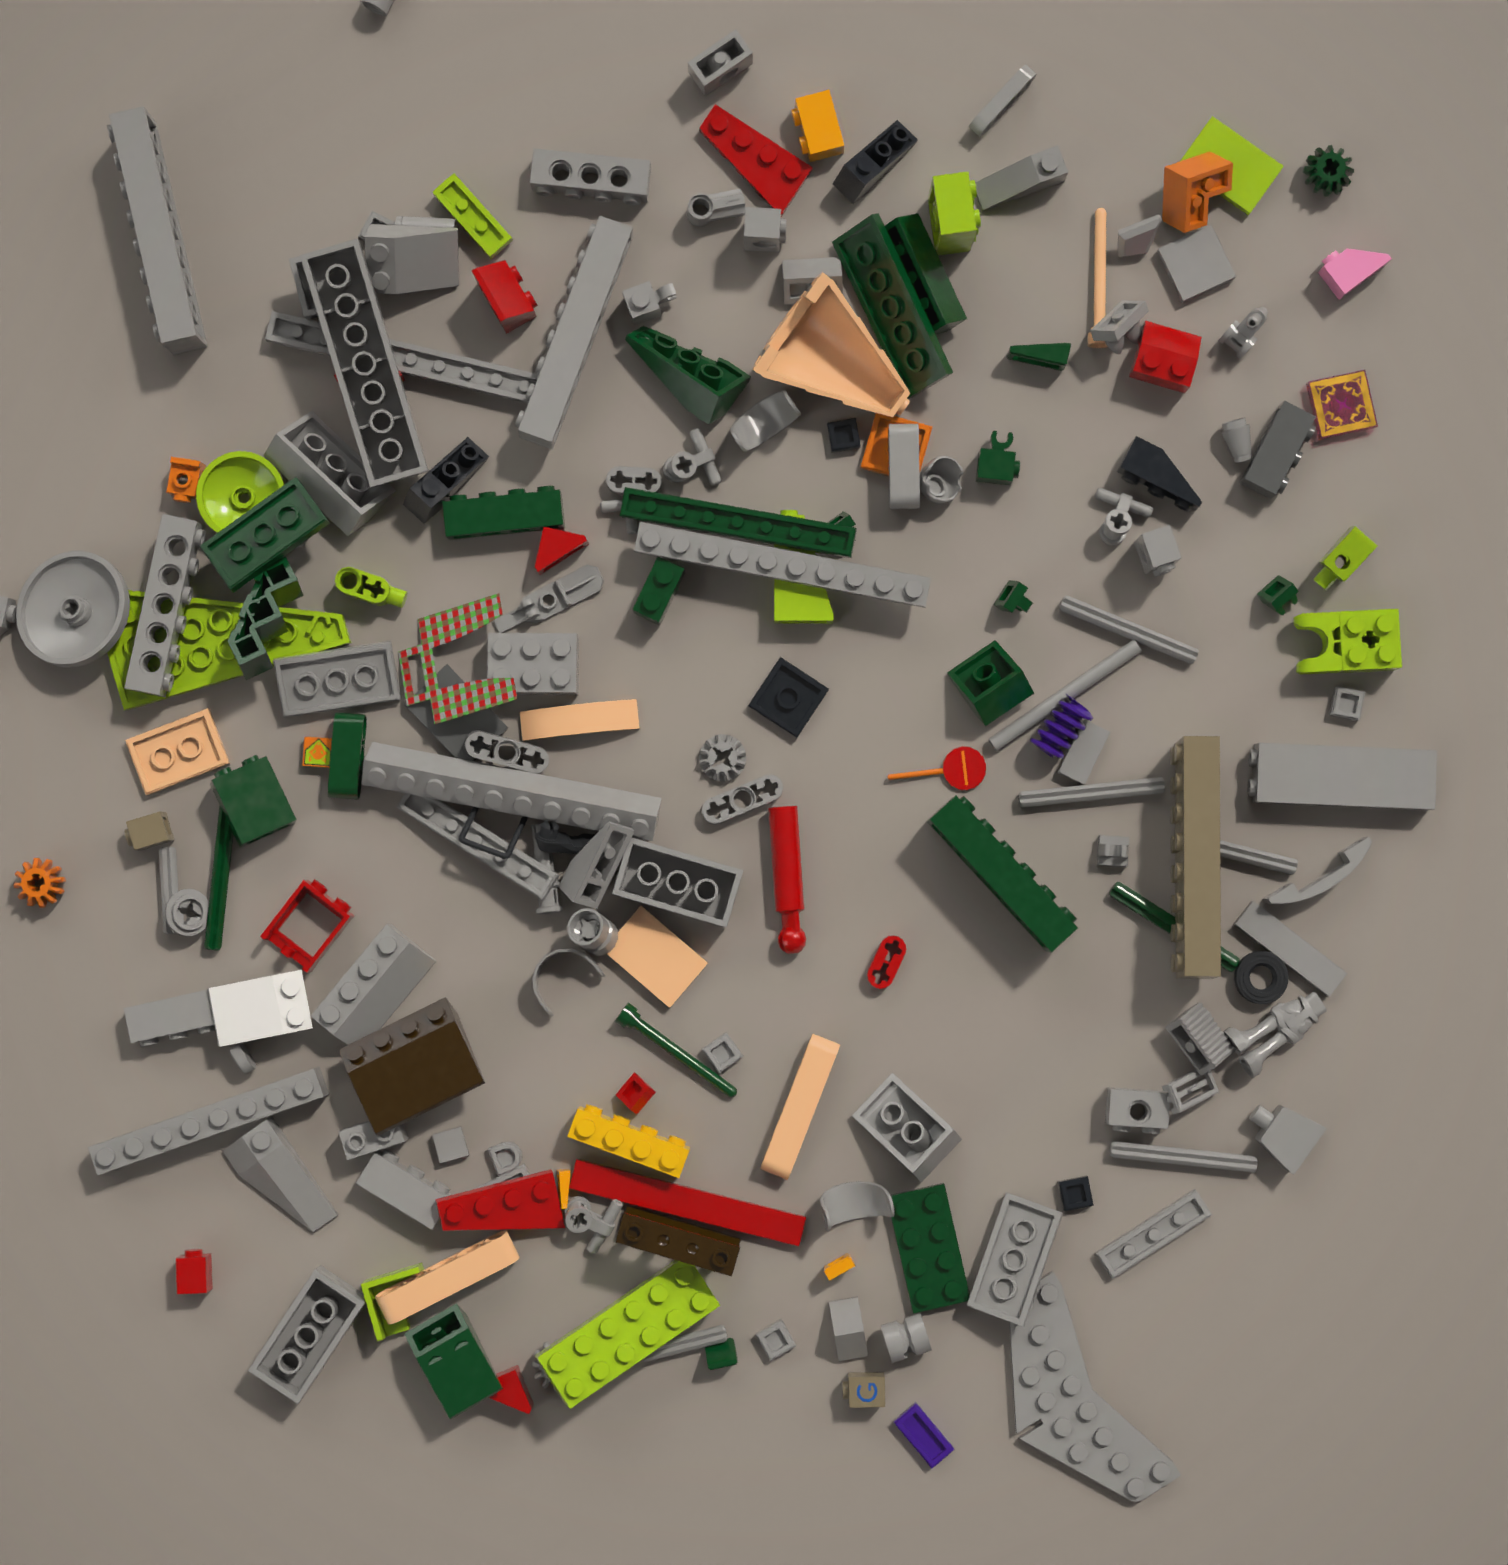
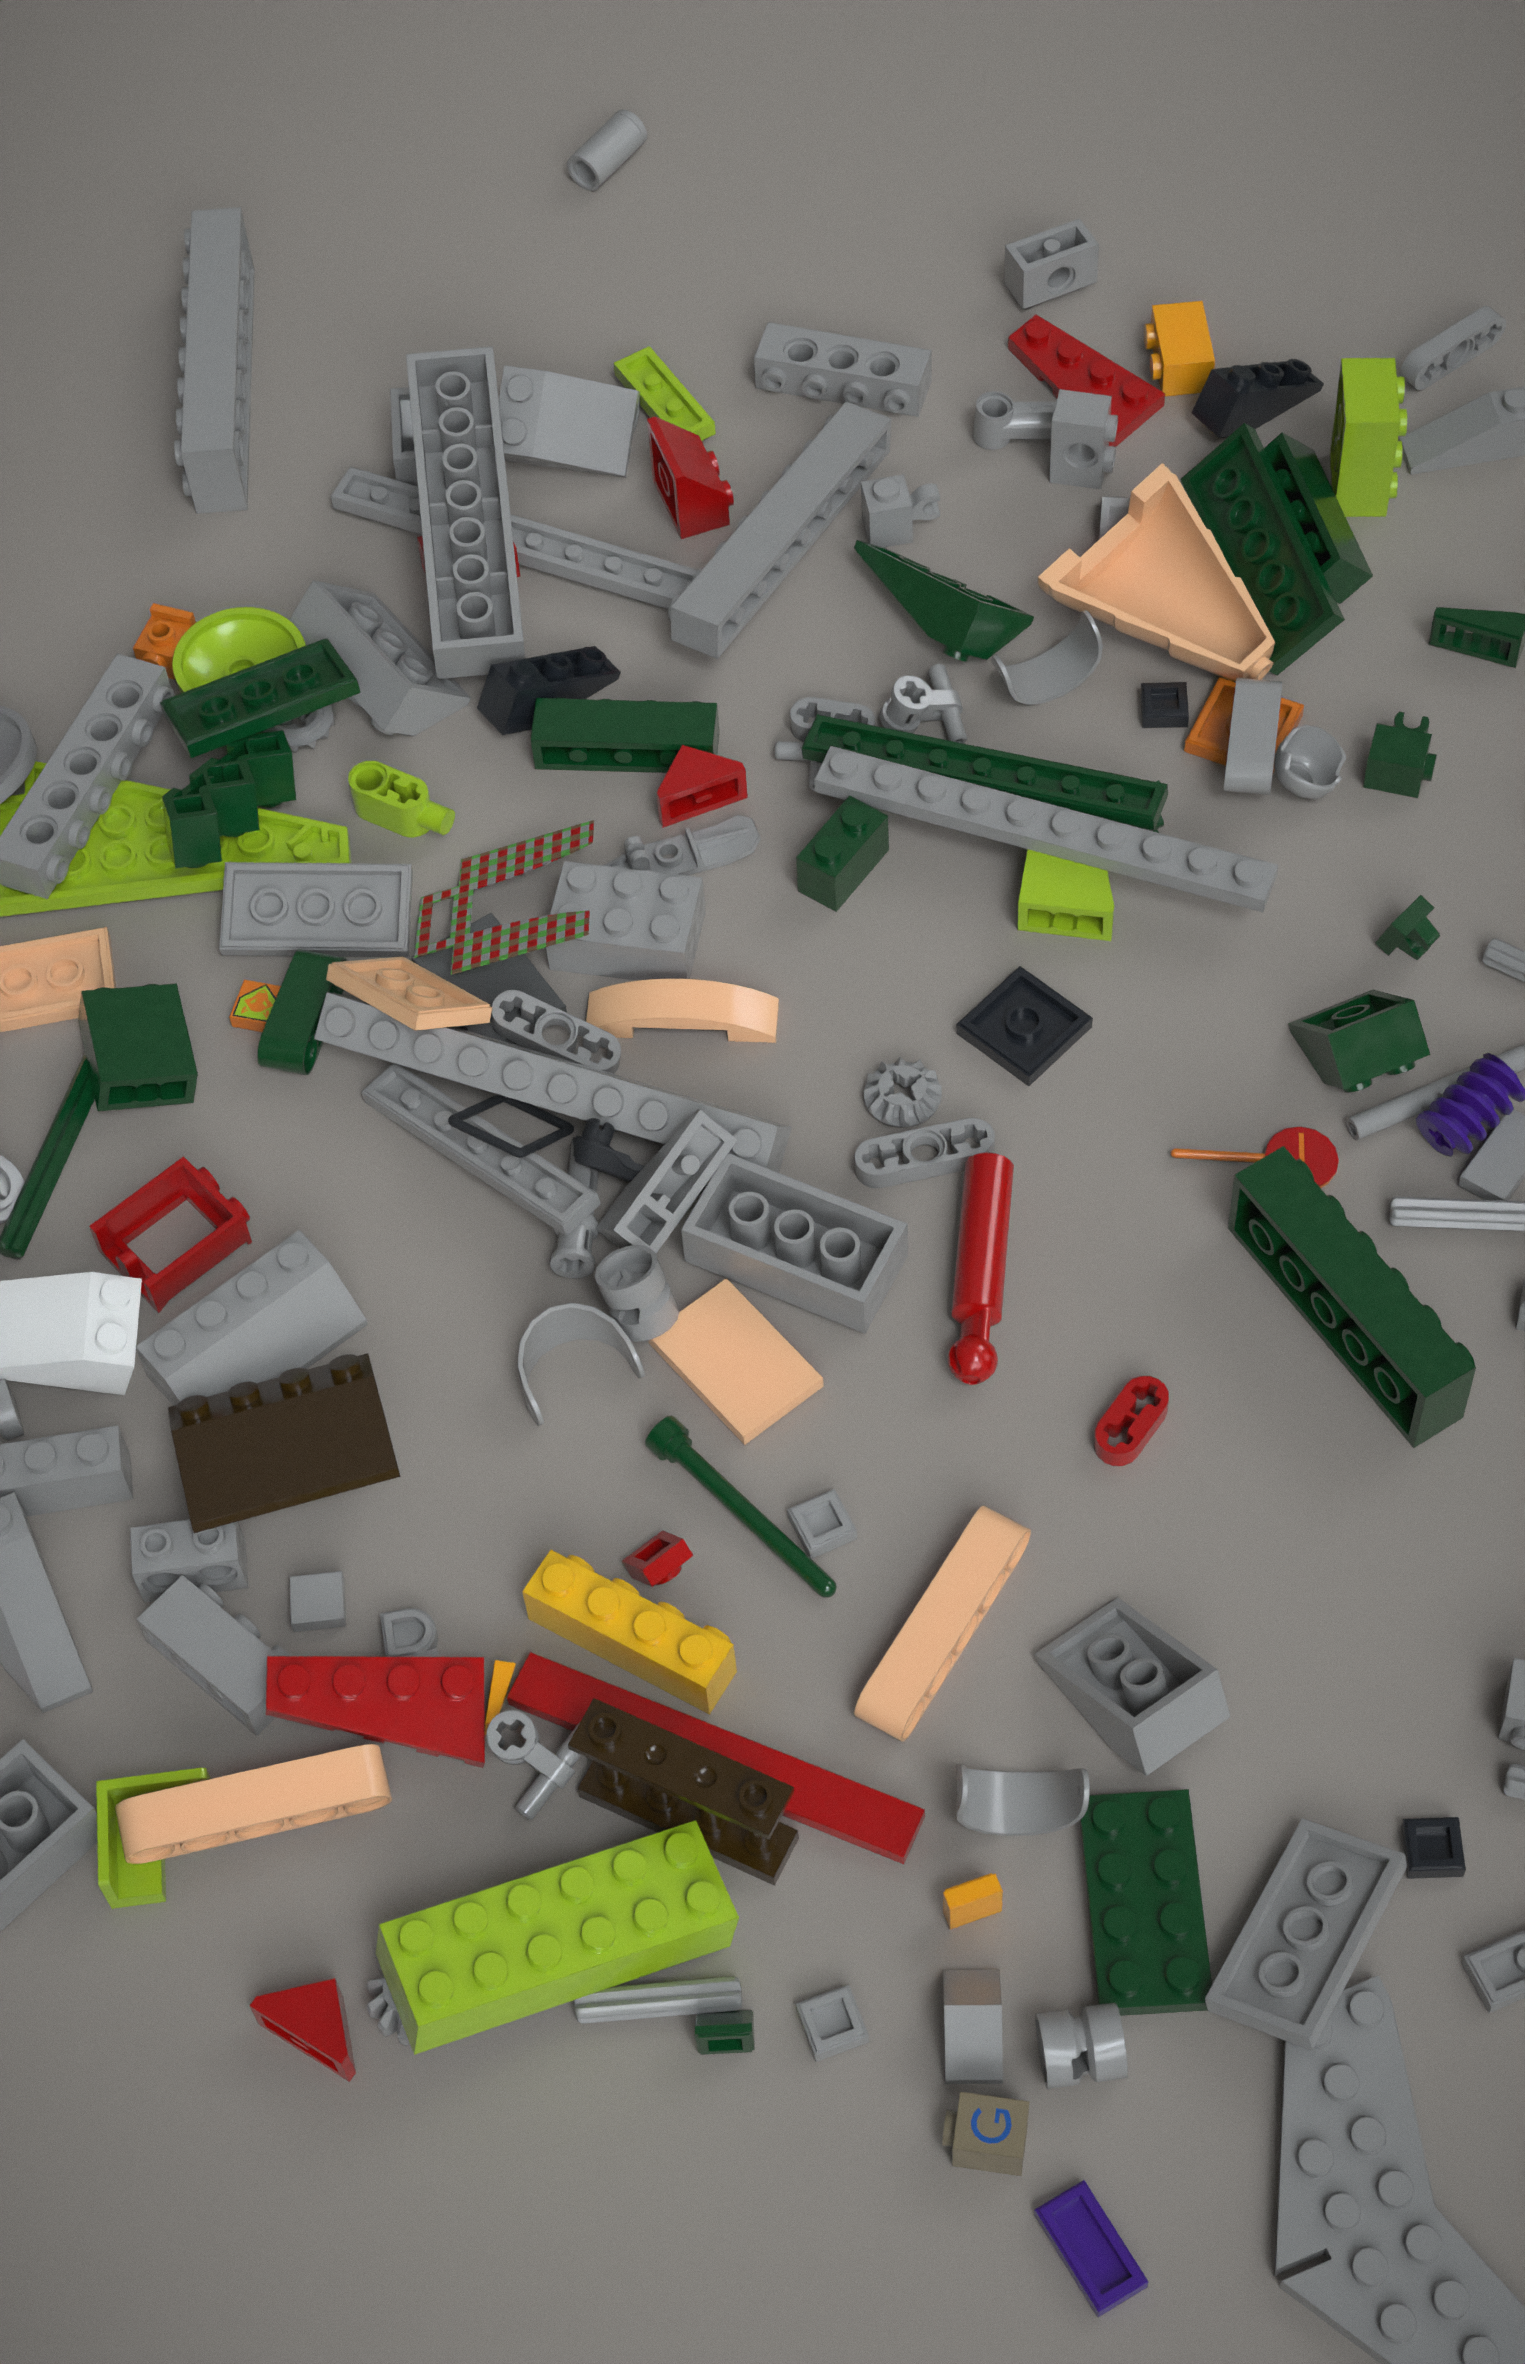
camera: 10 degrees right, 30 degrees down
dark green slope [404,1303,503,1420] -> none
none -> light nougat tile [326,957,492,1031]

